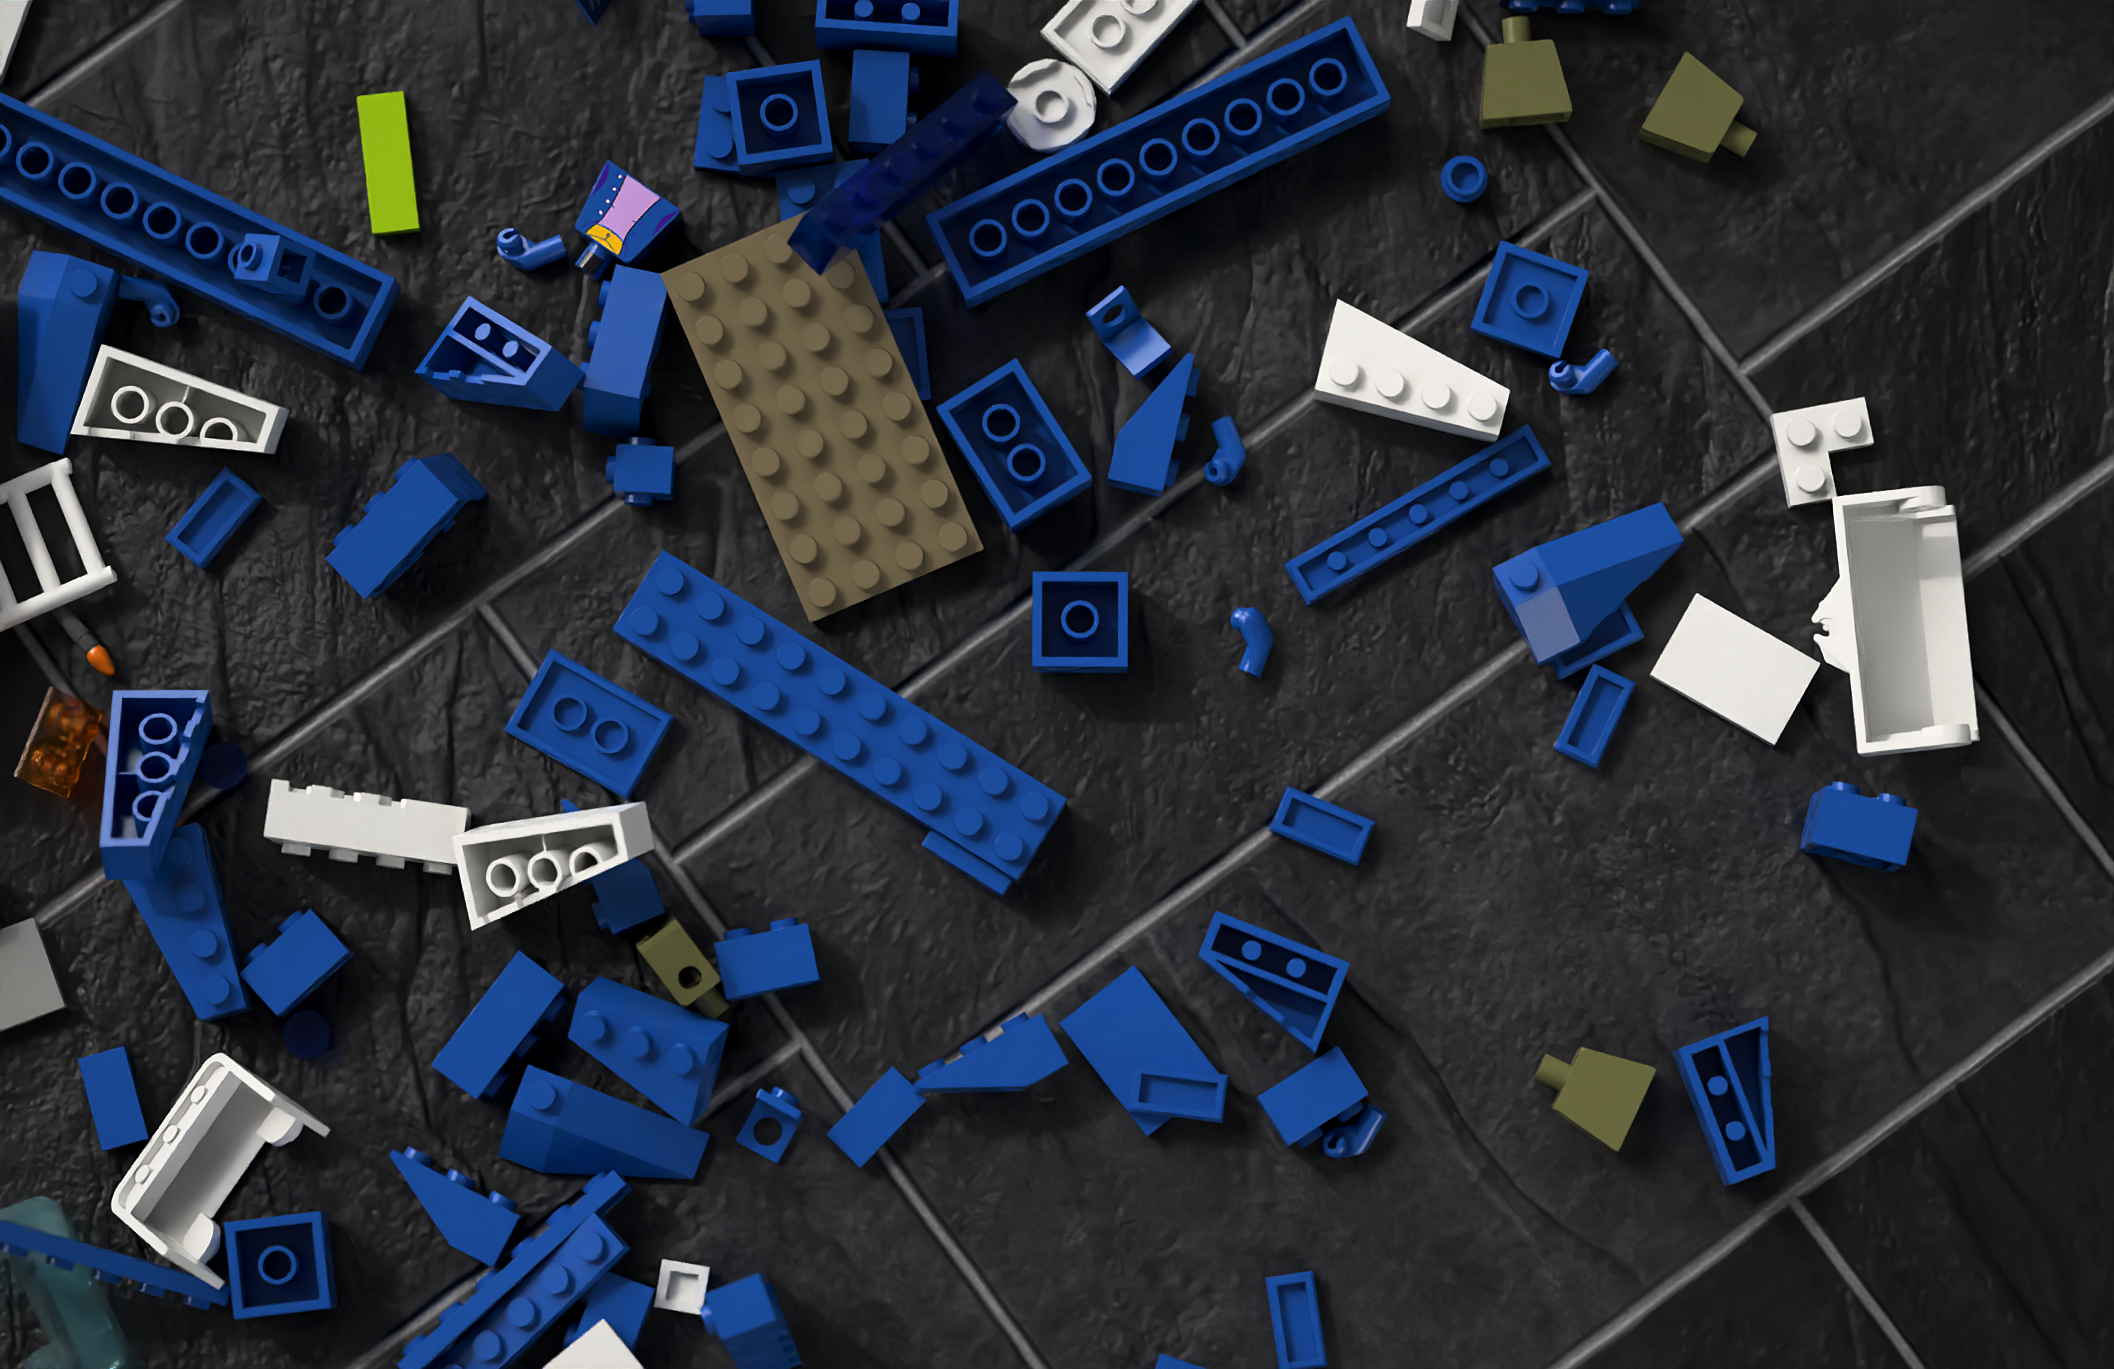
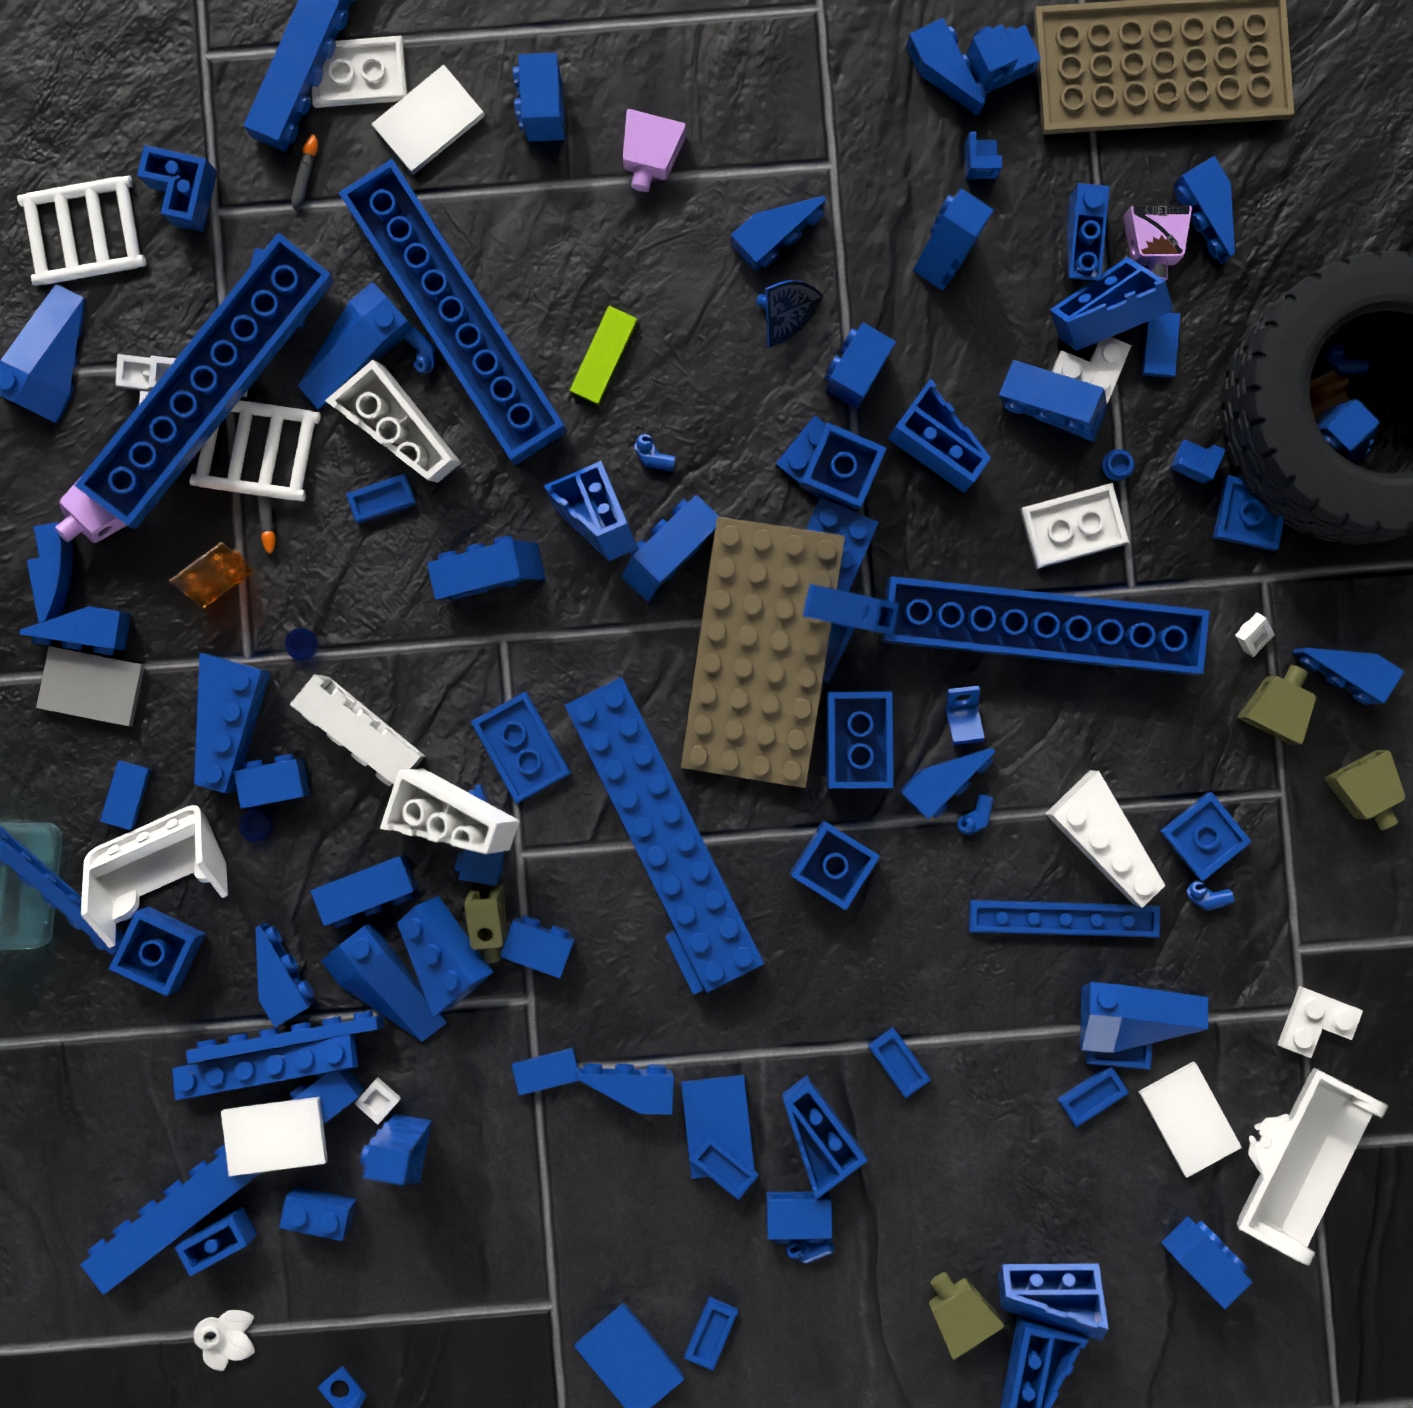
camera: 30 degrees right, 5 degrees up
blue wedge [100,690,214,880] -> none
blue brick [234,233,317,296] -> none
torso [574,160,684,281] -> none
blue brick [606,437,676,507] -> none
blue bracket [736,1086,805,1163] -> none
clear blue brick [787,69,1019,276] -> none
blue brick [848,49,919,154] -> none
white tile [1003,59,1097,154] -> none
blue arm [1230,607,1274,678] -> none
blue plate [1440,155,1488,203] -> none
none -> blue slope [803,584,899,635]
none -> blue wedge [998,1264,1109,1341]

